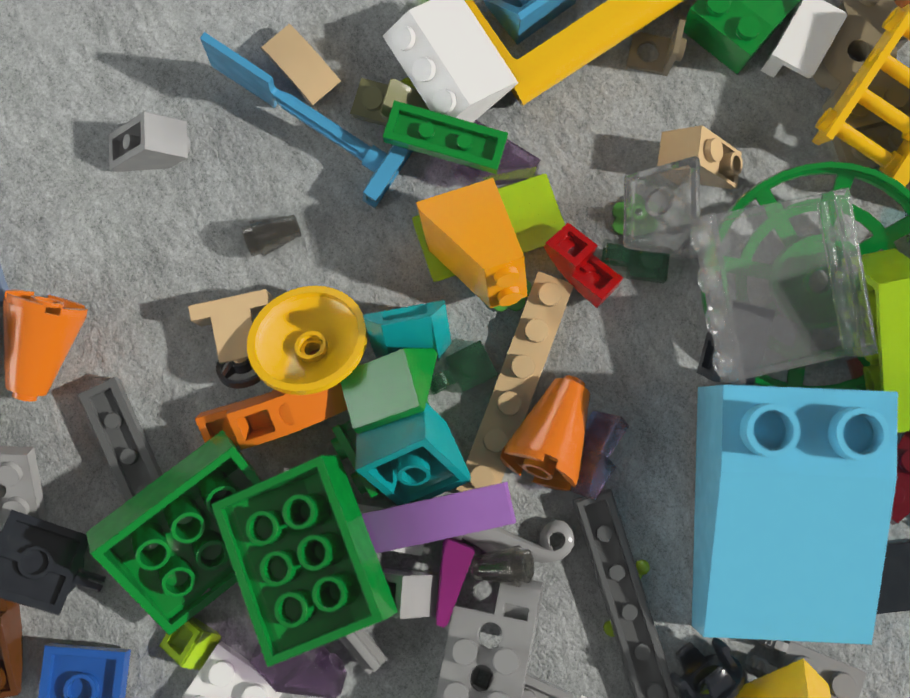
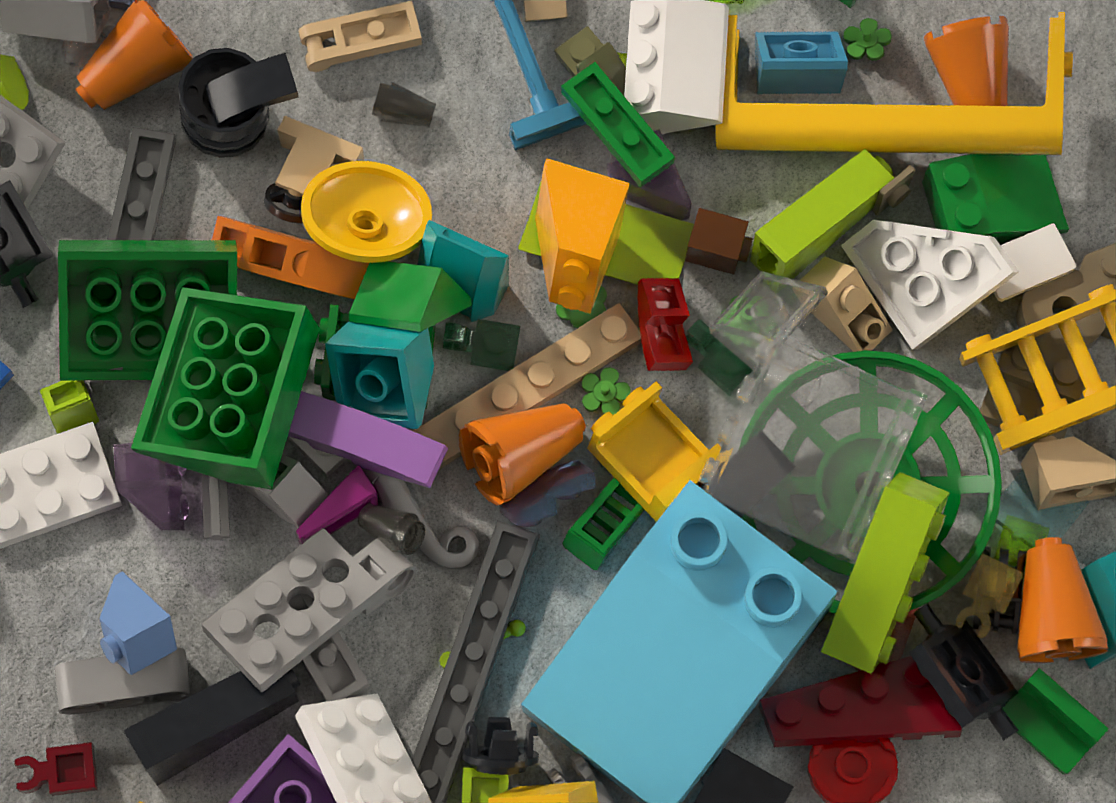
camera: 30 degrees right, 10 degrees down
none -> black wheel [178,48,269,158]
none -> black slope [204,52,299,127]
none -> tan plate [298,1,422,72]
none -> green slope [562,478,645,570]
none -> bright green plant [582,367,631,415]
none -> yellow panel [587,381,730,522]
none -> reddish brown brick [685,208,753,275]
none -> lime slope [750,149,894,291]
none -> white plate [841,220,1019,350]

